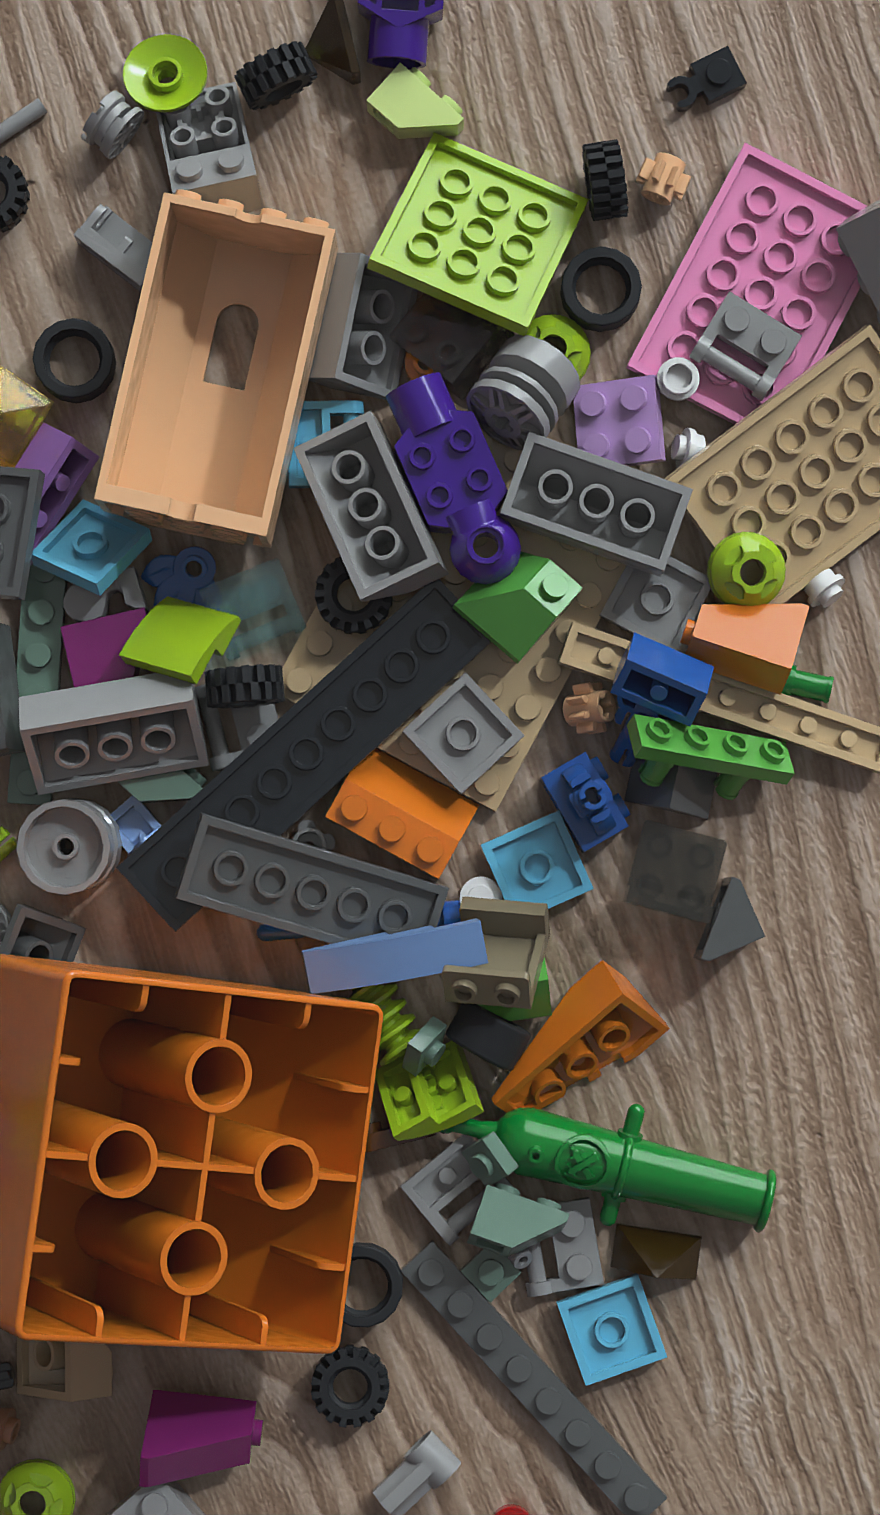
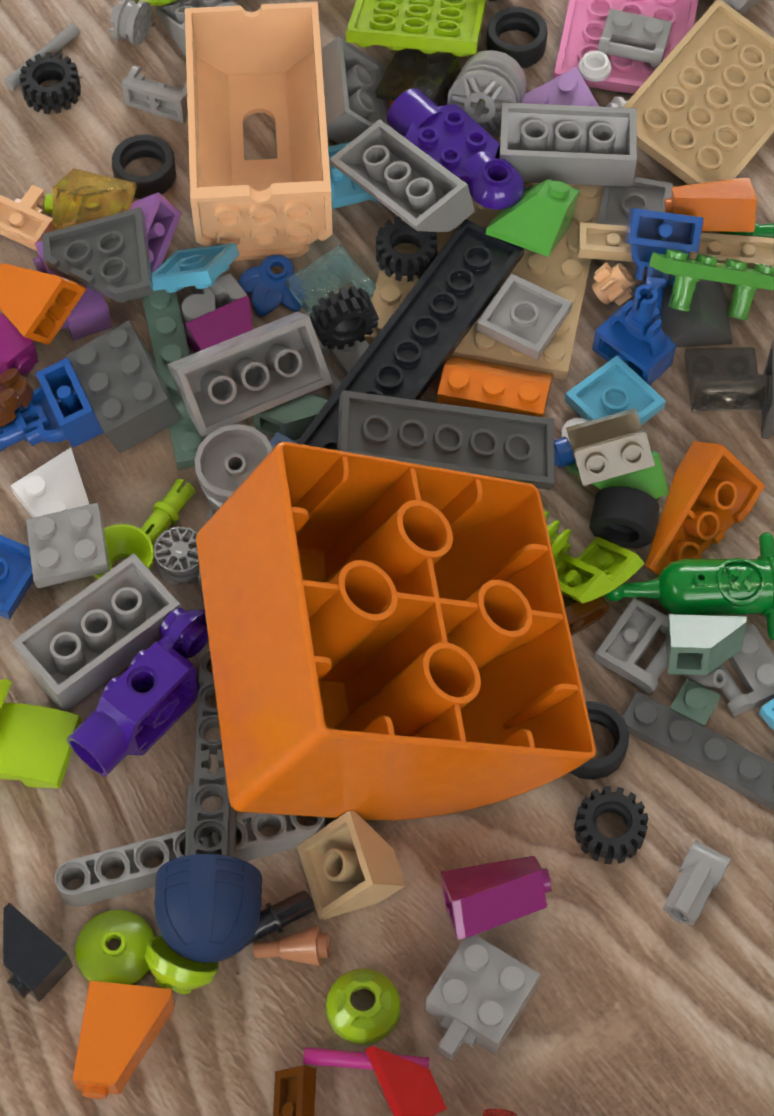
camera: 15 degrees left, 25 degrees down
lime slope [119,596,241,685] -> none
medium blue slope [301,918,488,994] -> none
sand green plate [402,1016,447,1077] -> none
sand green plate [461,1131,519,1187] -> none
lime piece [707,532,786,606] -> none
white plate [804,569,845,608] -> none

